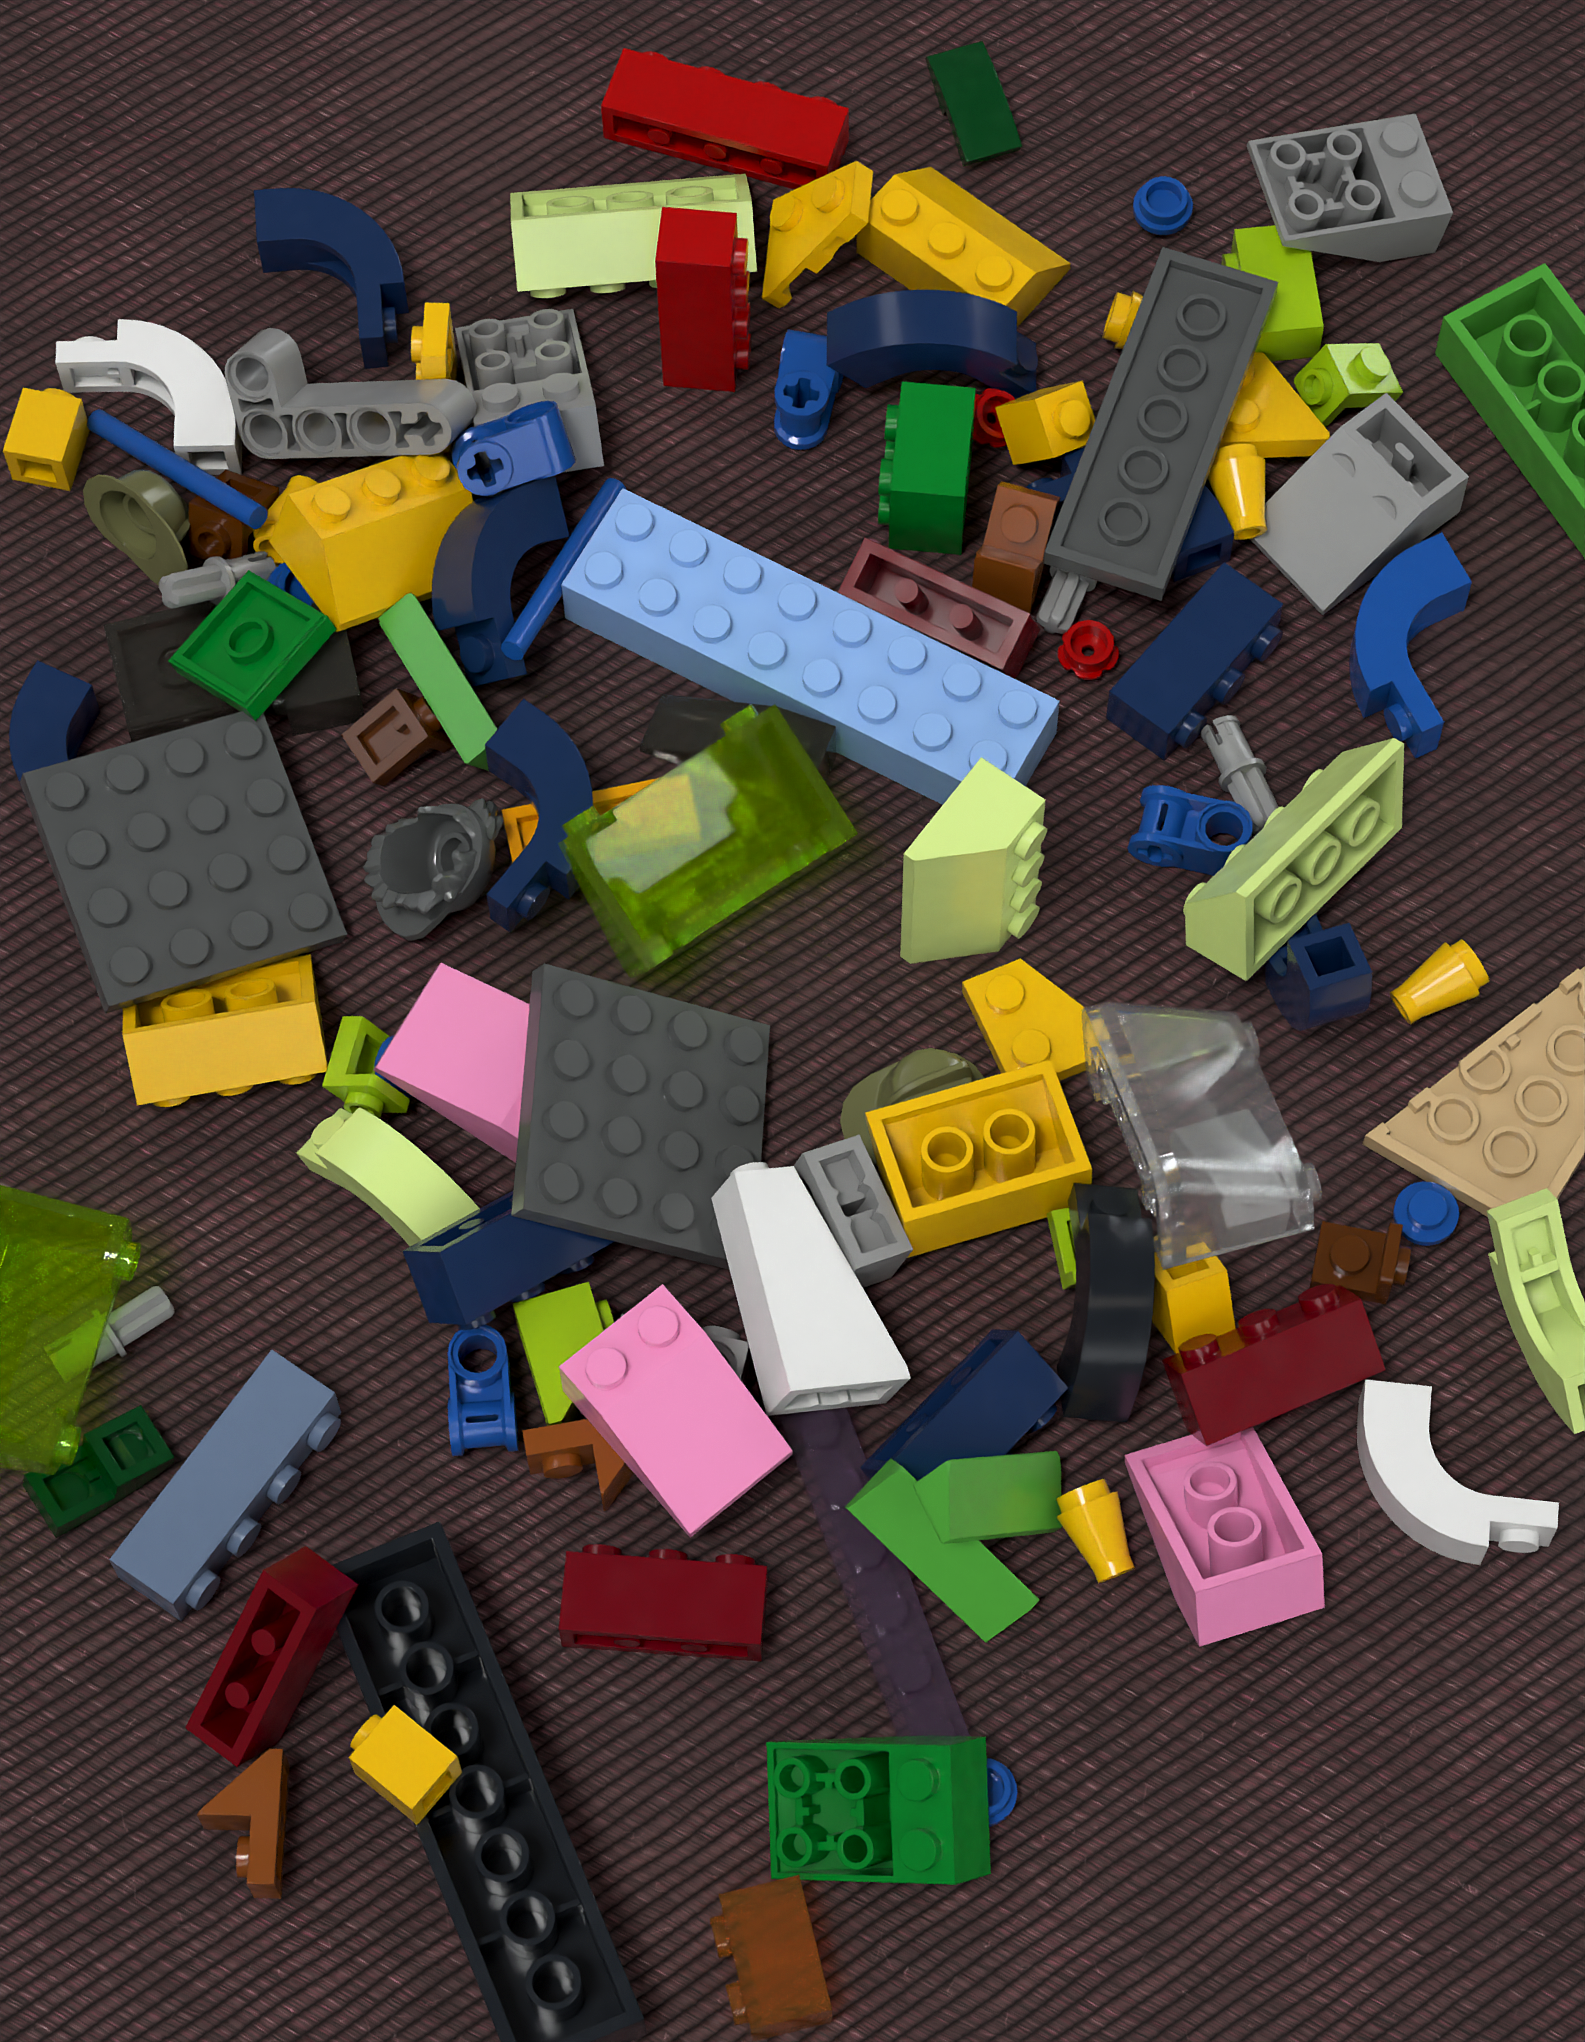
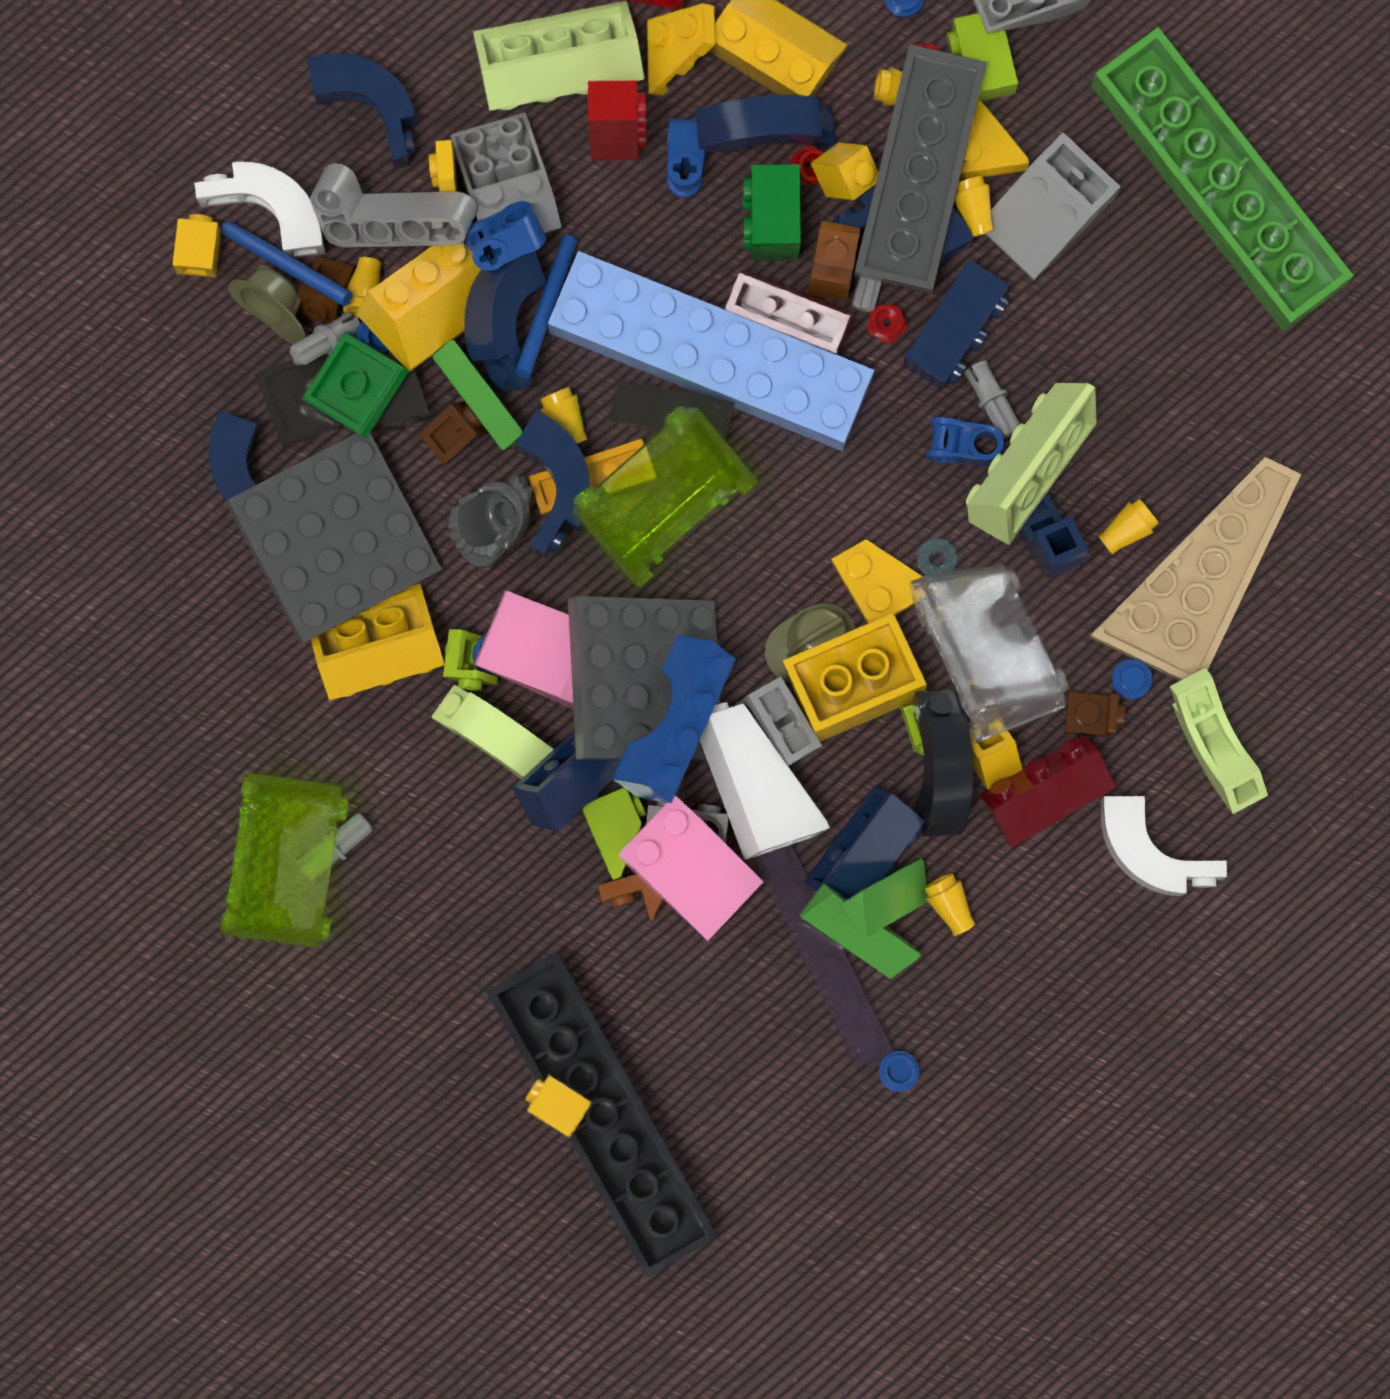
camera: 10 degrees left, 15 degrees up
dark green slope [23,1405,175,1538] -> none
sand blue brick [109,1350,341,1622] -> none
dark red brick [185,1546,358,1767] -> none
dark orange slope [197,1749,290,1899] -> none
blue piece [447,1325,519,1456] -> none
dark red brick [558,1544,768,1662] -> none
clear orange brick [709,1875,832,2042] -> none
green slope [766,1736,991,1885] -> none
yellowish green slope [900,757,1047,964] -> none
bright pink slope [1125,1427,1325,1647] -> none
lime bracket [1294,343,1403,427] -> none
blue arch [1349,533,1472,759] -> none
none -> yellow cone [540,387,588,444]
none -> blue arch [613,635,736,804]
none -> clear light blue plate [917,539,957,579]

